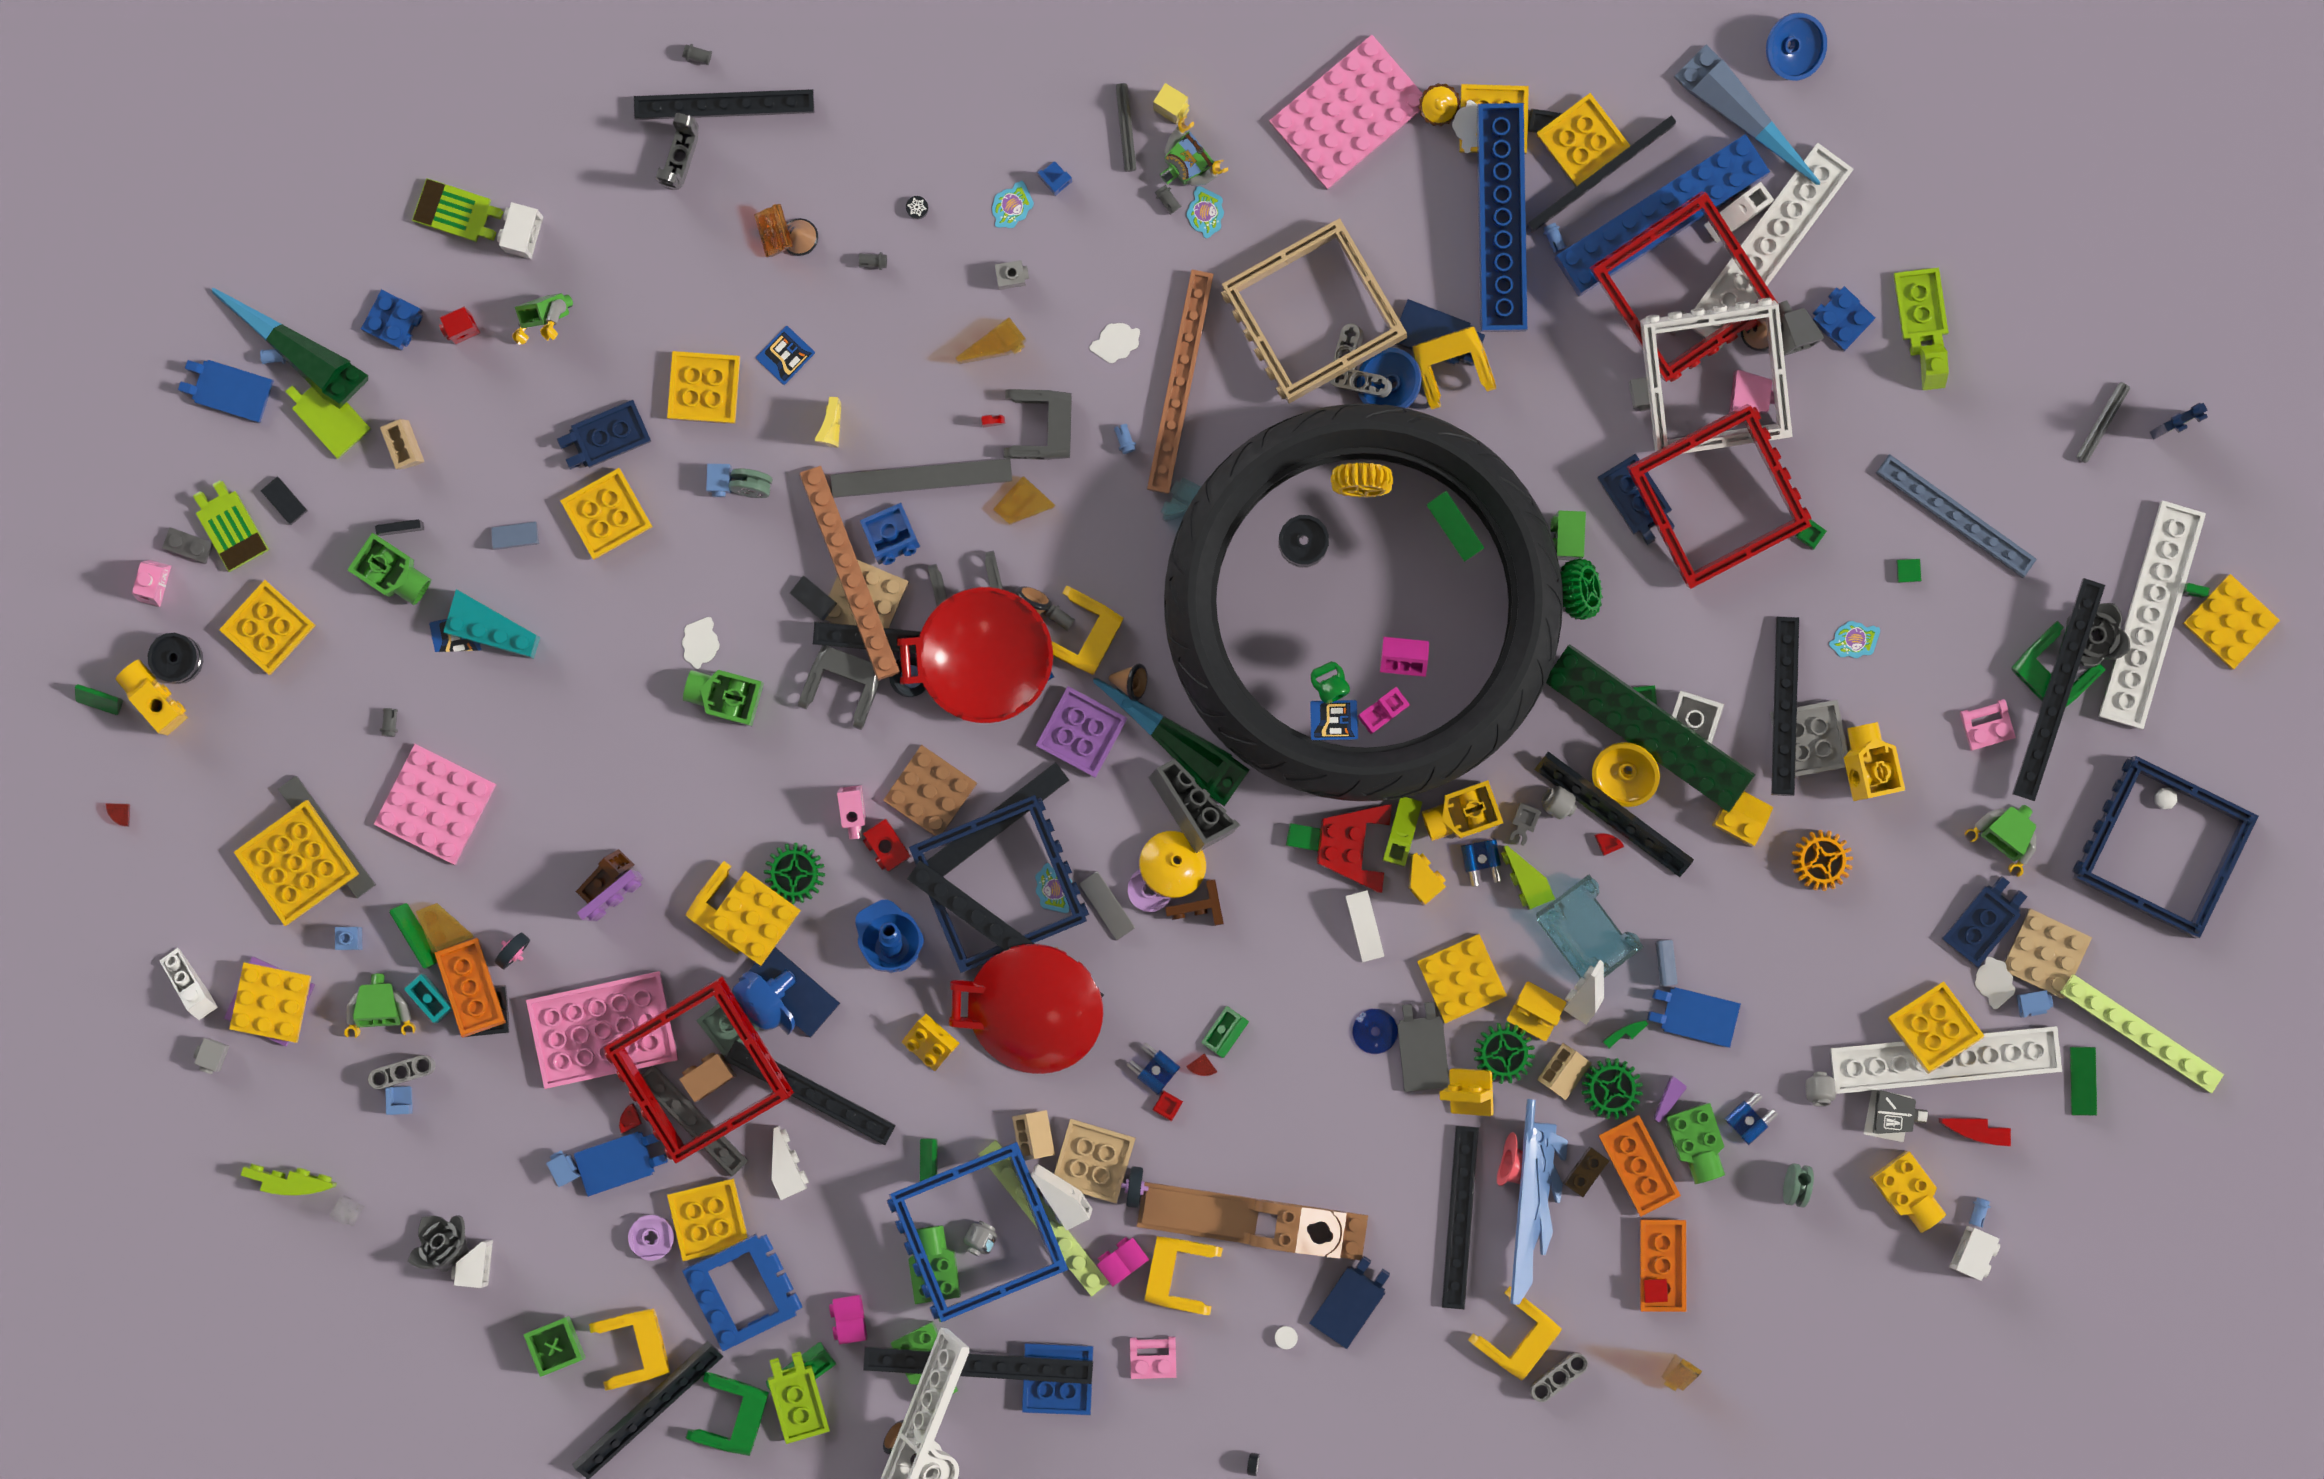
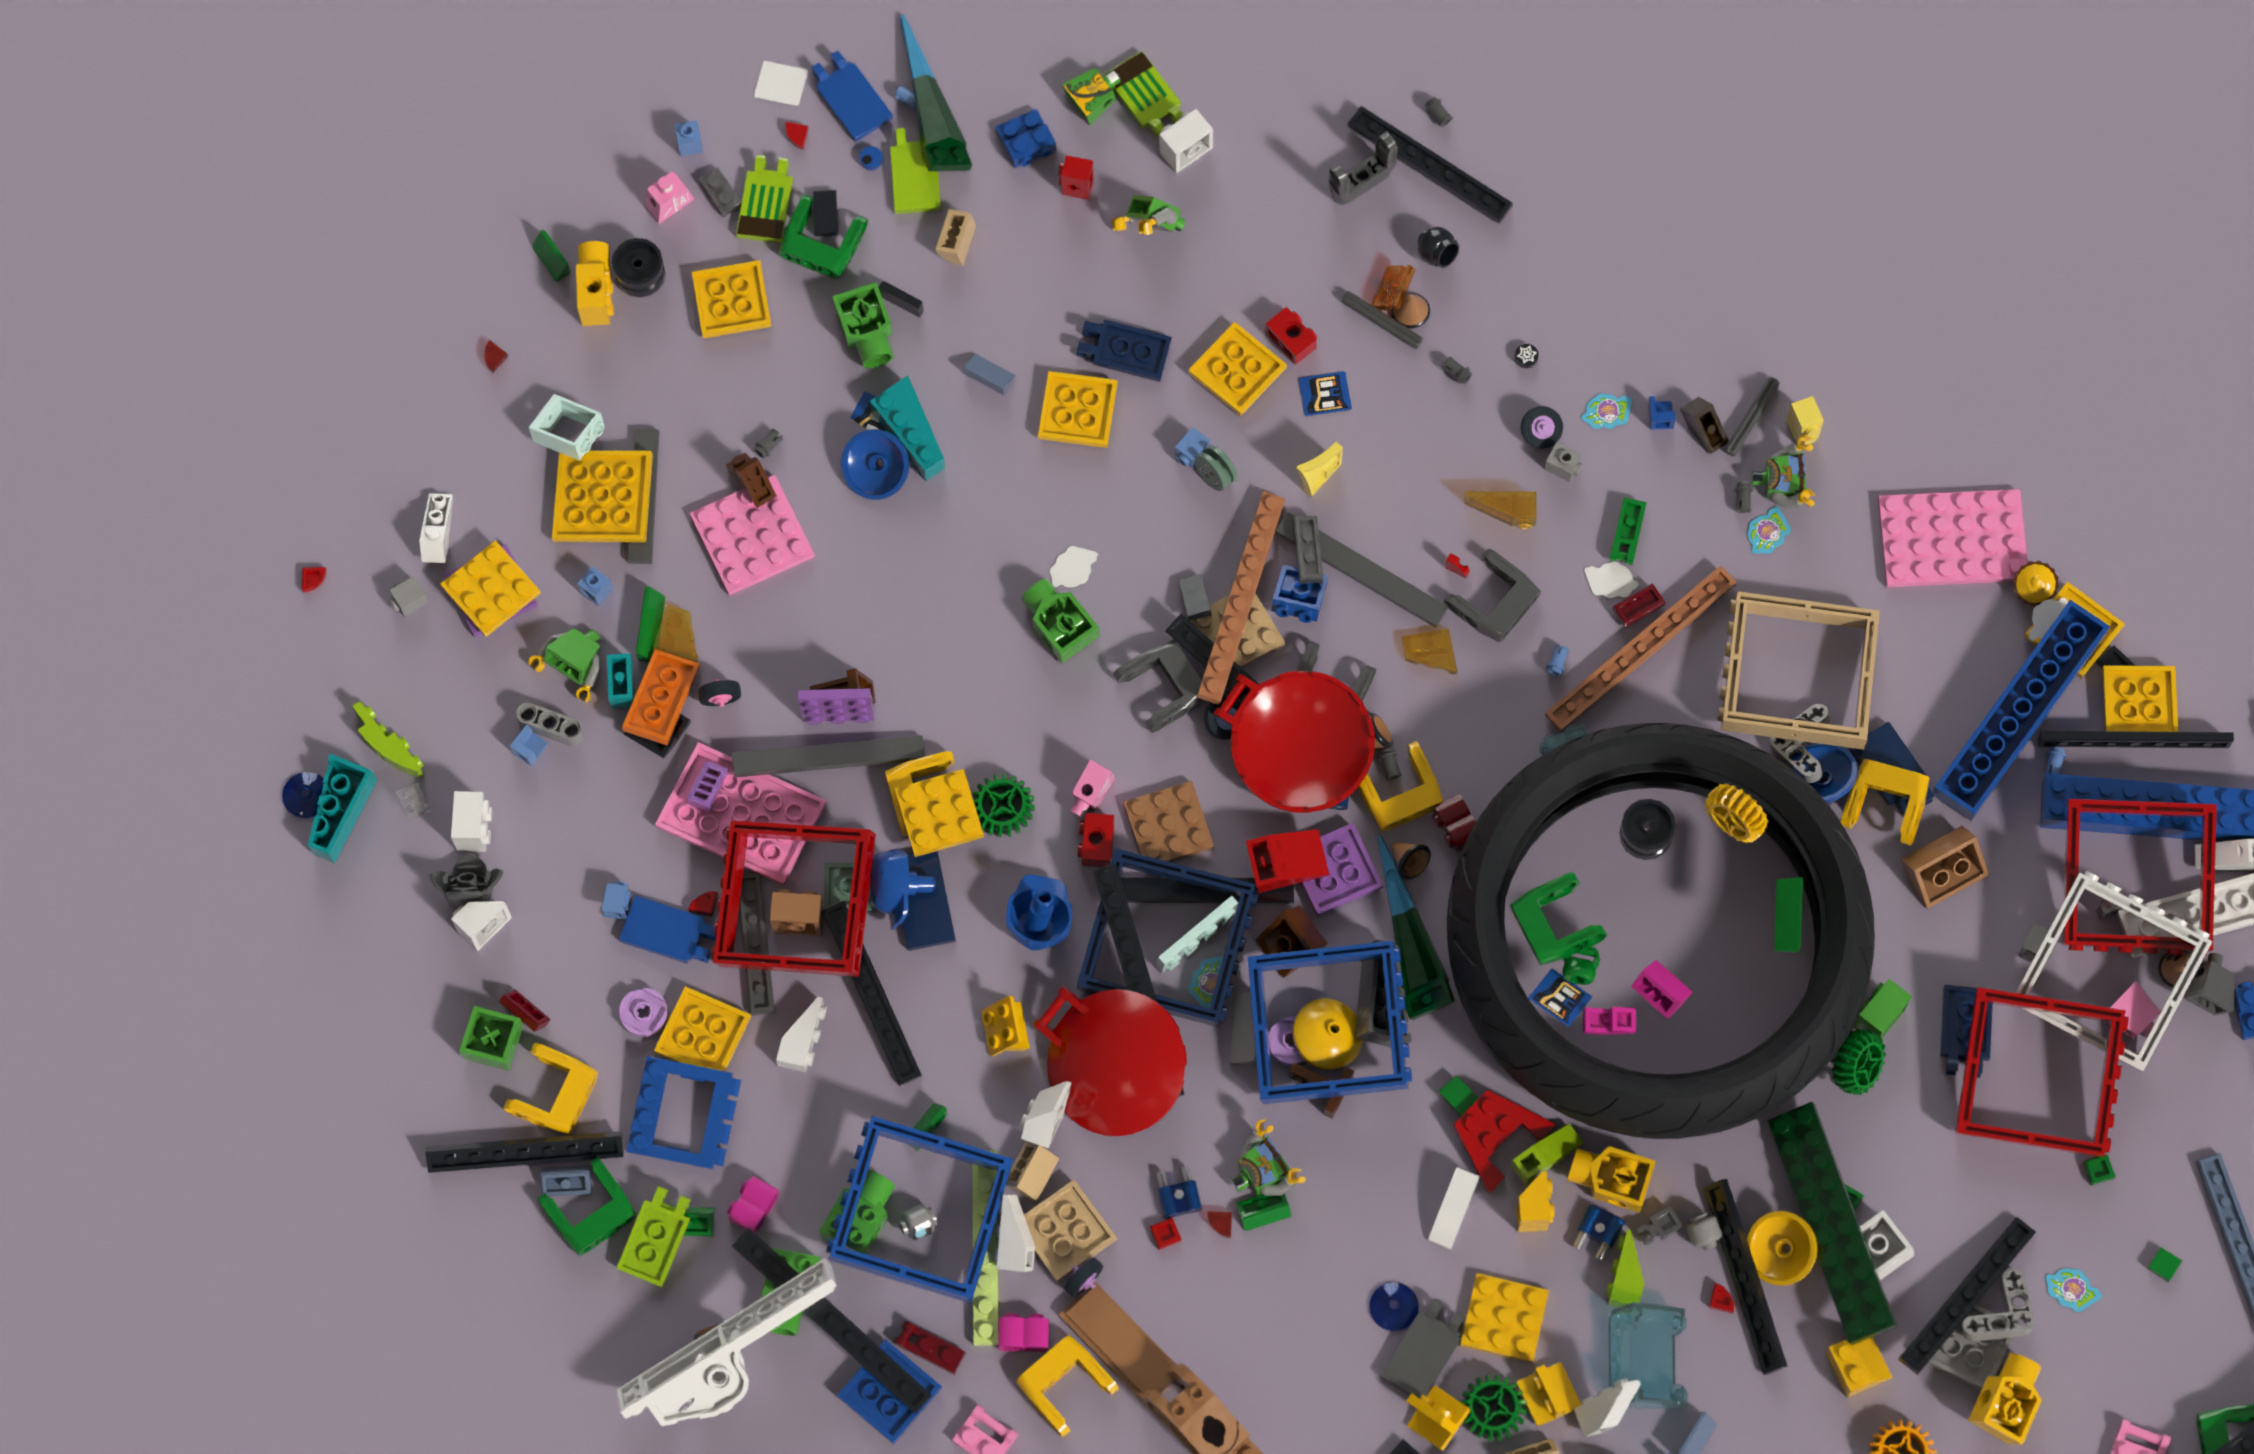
camera: 35 degrees right, 15 degrees down
none -> clear blue dish [282,772,324,818]
none -> red tile [302,567,327,592]
none -> teal wedge [308,754,378,863]
none -> white brick [451,791,493,852]
none -> dark red plate [499,990,551,1032]
none -> light aqua window [529,394,605,461]
none -> sand blue slope [540,1166,591,1197]
none -> medium blue brick [675,120,703,156]
none -> medium lavender slope [686,760,729,813]
none -> reddish brown bracket [726,453,777,508]
none -> dark grey tile [732,735,925,778]
none -> white sticker [754,61,808,106]
none -> green connector [778,194,868,279]
none -> red tile [785,121,809,150]
none -> blue dish [841,429,909,500]
none -> blue tile [859,146,883,170]
none -> dark red plate [893,1321,966,1375]
none -> white slope [1020,1081,1071,1148]
none -> torso [1062,69,1121,125]
none -> light aqua plate [1155,896,1238,973]
none -> torso [1231,1119,1305,1196]
none -> red slope [1246,829,1330,893]
none -> blue window [1248,941,1412,1104]
none -> reddish brown slope [1255,906,1328,978]
none -> red brick [1265,307,1317,365]
none -> flat silver tile [1293,516,1324,584]
none -> dark grey axle [1342,291,1423,349]
none -> black piece [1418,227,1460,268]
none -> dark red brick [1432,794,1476,852]
none -> green connector [1510,872,1607,965]
none -> black wheel [1521,406,1563,448]
none -> green plate [1609,497,1647,565]
none -> dark red plate [1612,583,1666,628]
none -> dark brown slope [1680,397,1729,454]
none -> medium nougat slope [1901,826,1989,909]
none -> light grey beam [1962,1268,2034,1342]

